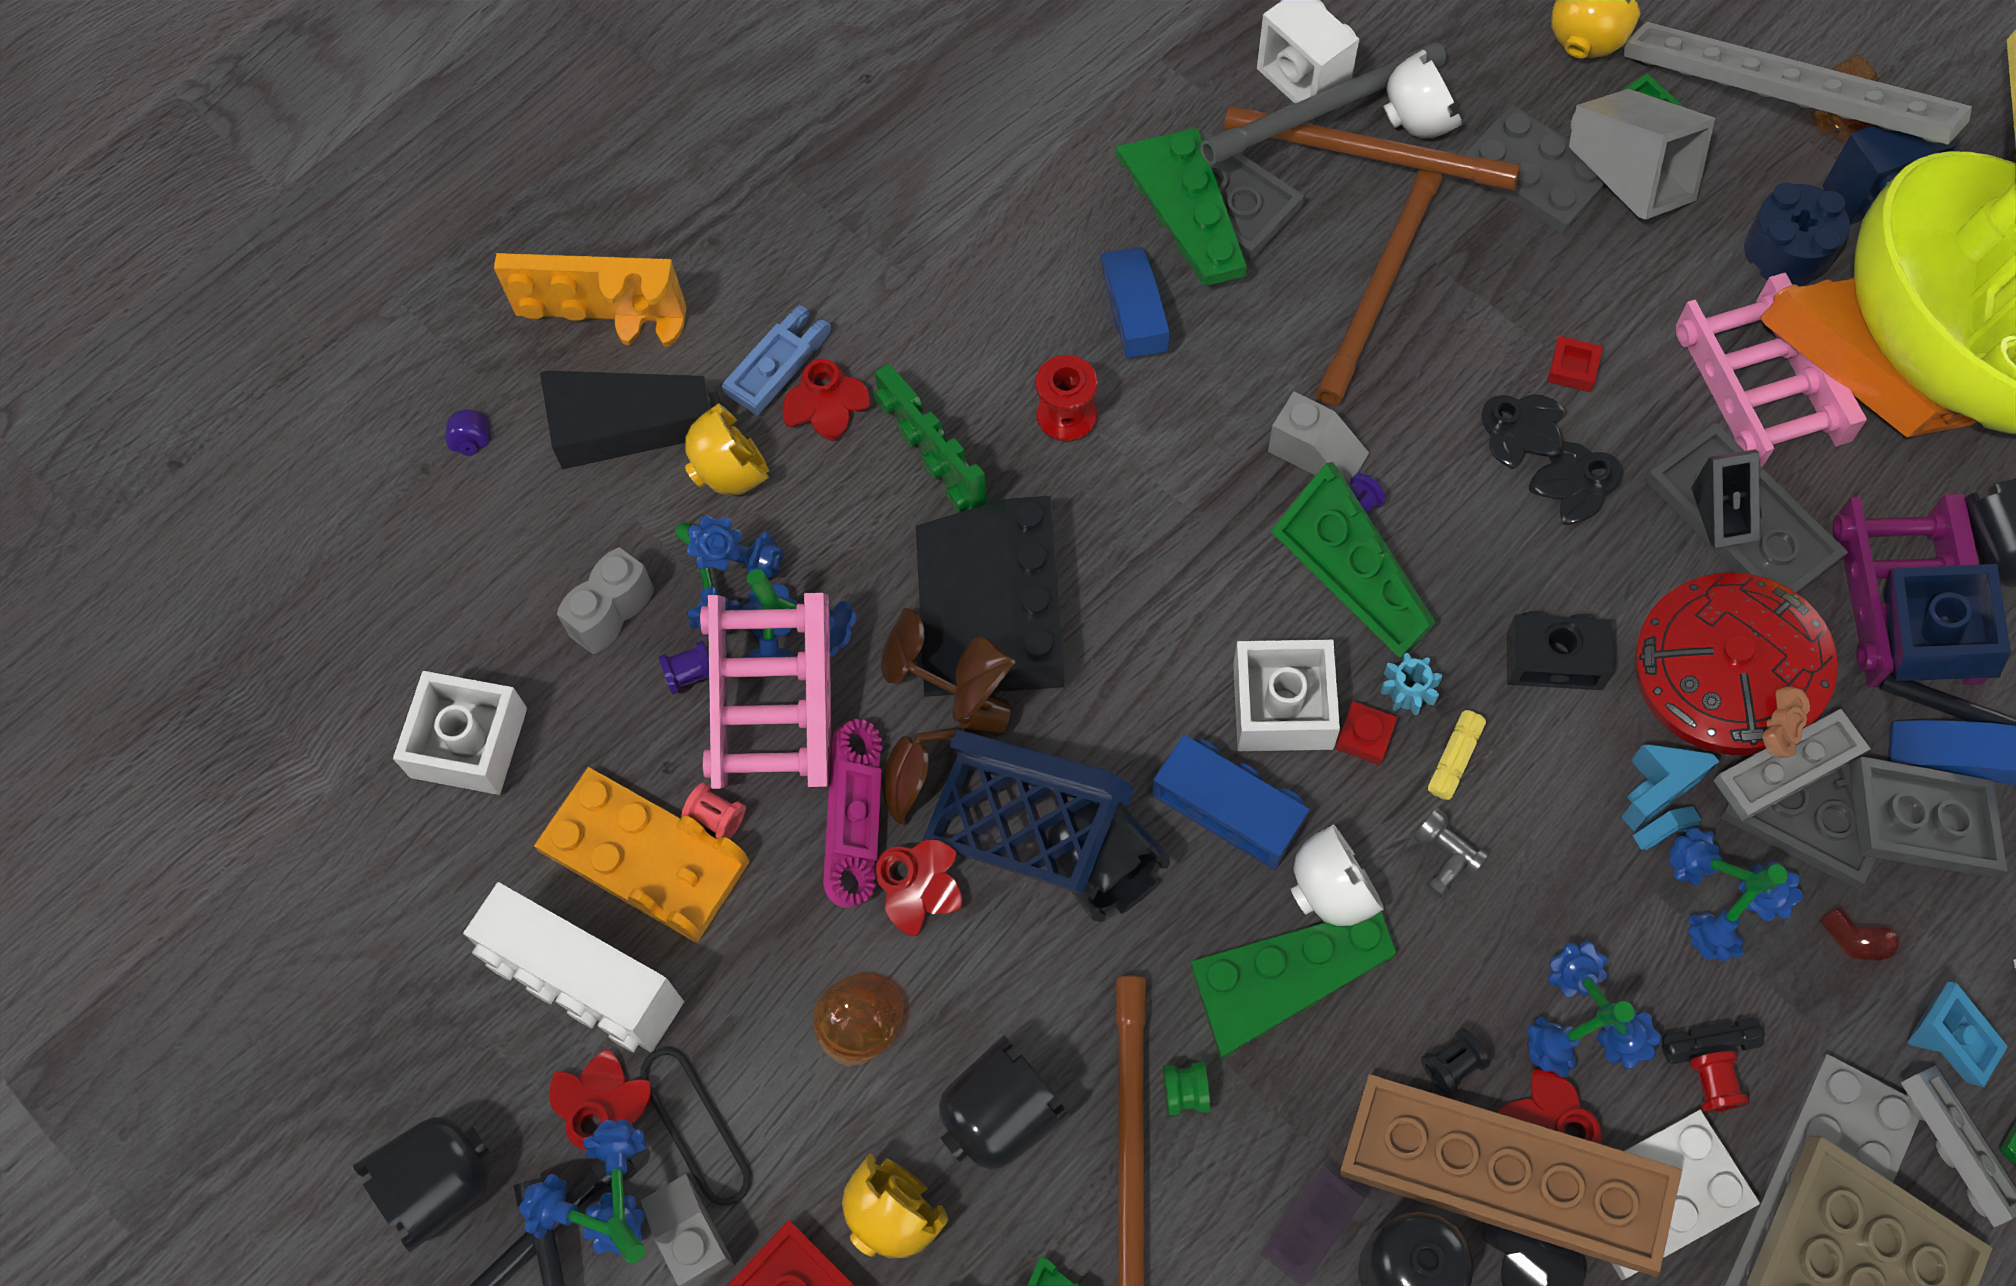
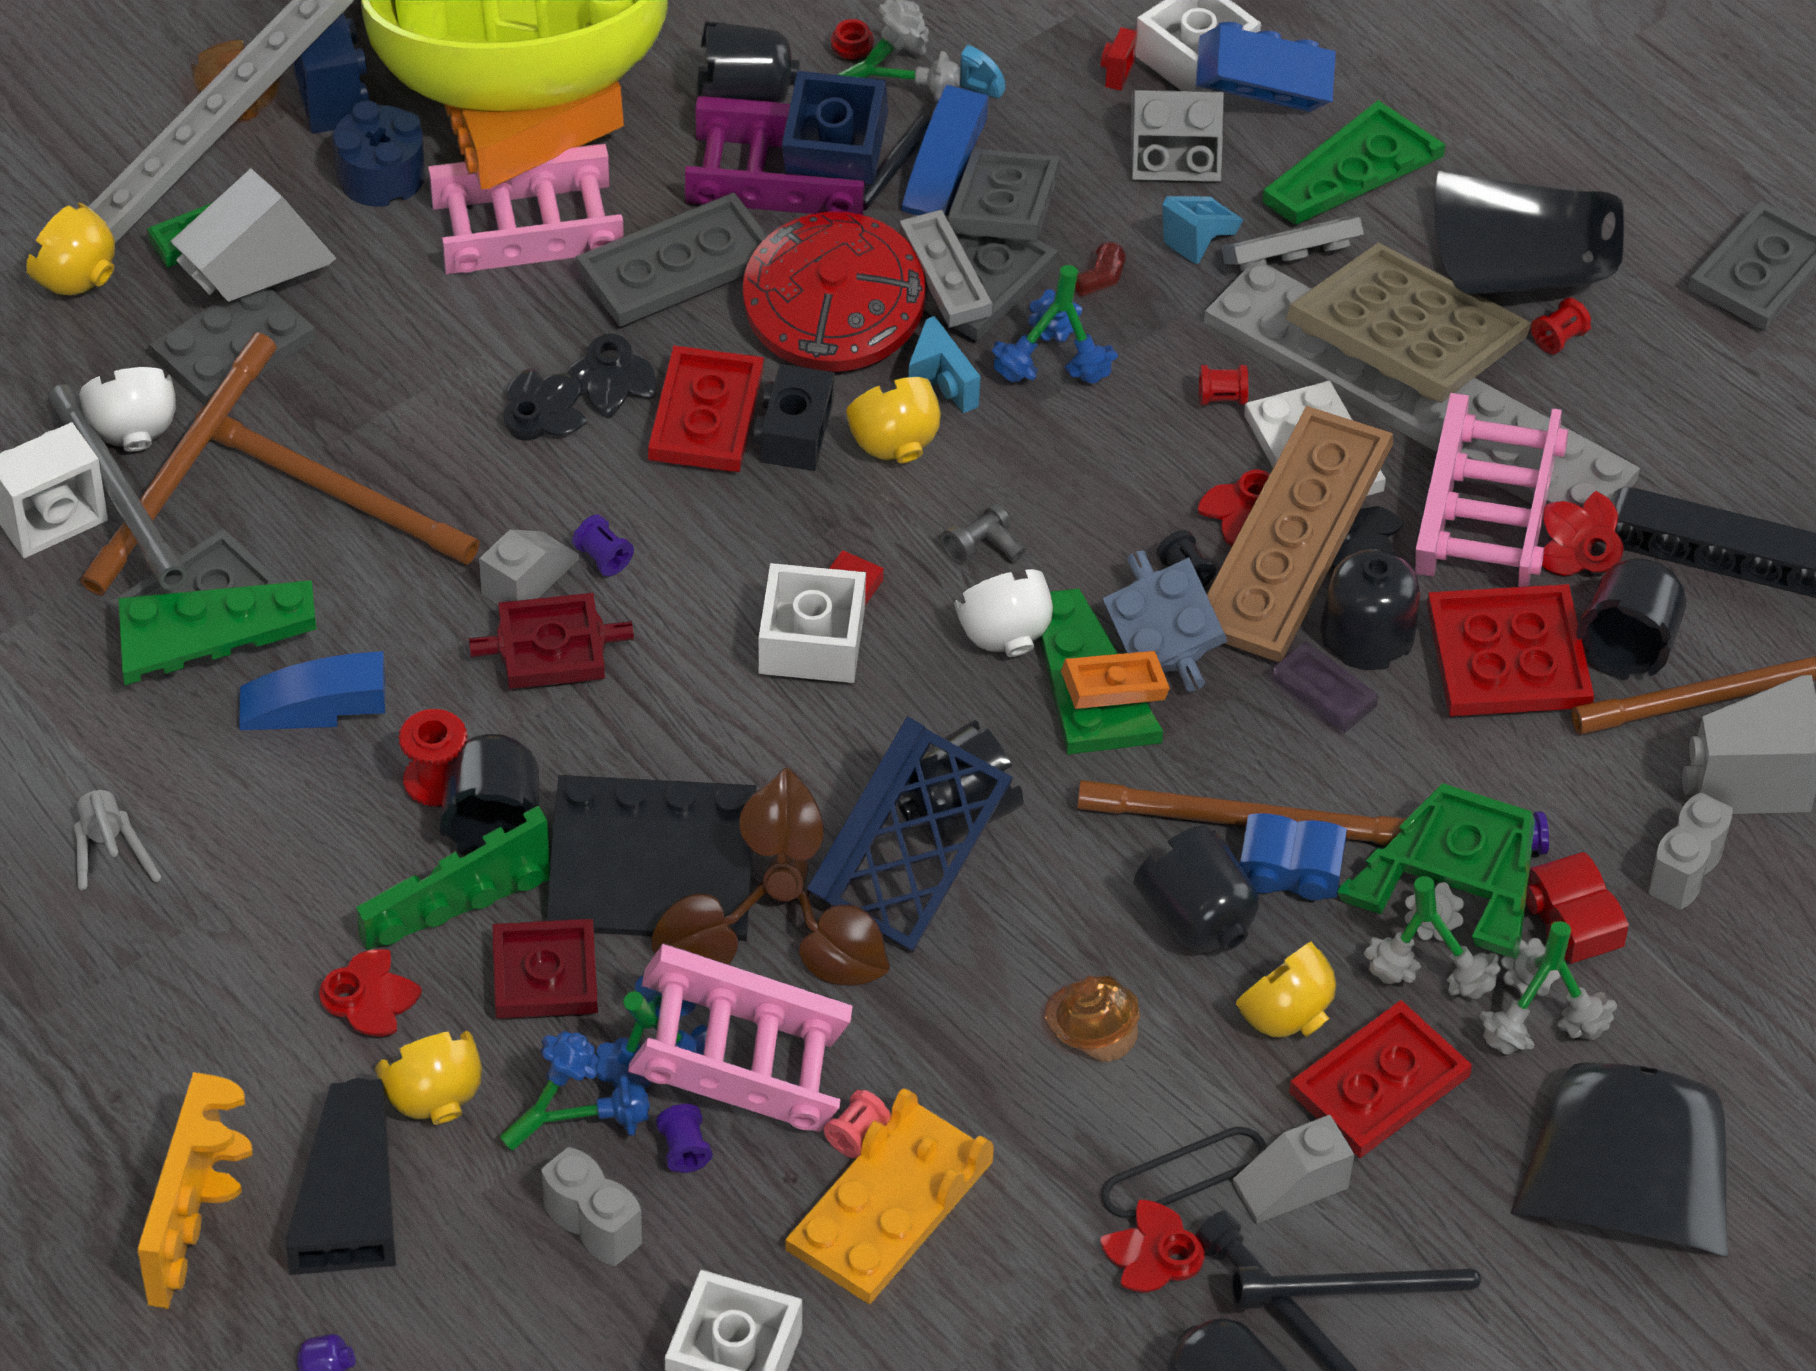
camera: 90 degrees left, 15 degrees down
white brick [463,882,684,1053] -> none
blue plant [520,1119,646,1264] -> none
medium blue hinge [722,305,831,416] -> none
dark pink plate [823,719,883,908] -> none
red plate [875,840,963,937] -> none
blue brick [1152,734,1310,871] -> none
green wheel [1163,1061,1210,1117] -> none
green wing [1270,462,1436,658] -> none
medium azure gear [1380,653,1442,716] -> none
light yellow axle [1428,710,1486,800] -> none
blue plant [1527,941,1662,1077] -> none
red plate [1546,336,1603,392] -> none
dark azure tile [1632,806,1702,850] -> none
black axle [1661,1017,1765,1064] -> none
black slope [1691,449,1760,548] -> none
nougat piece [1762,686,1810,758] -> none
none -> light grey plant [73,790,161,890]
none -> black cylinder [440,734,539,855]
none -> dark red plate [469,593,634,689]
none -> dark red plate [492,919,598,1019]
none -> red plate [648,345,764,472]
none -> yellow cylinder [846,377,941,463]
none -> orange plate [1061,651,1170,709]
none -> sand blue plate [1103,551,1228,692]
none -> blue brick [1240,813,1347,900]

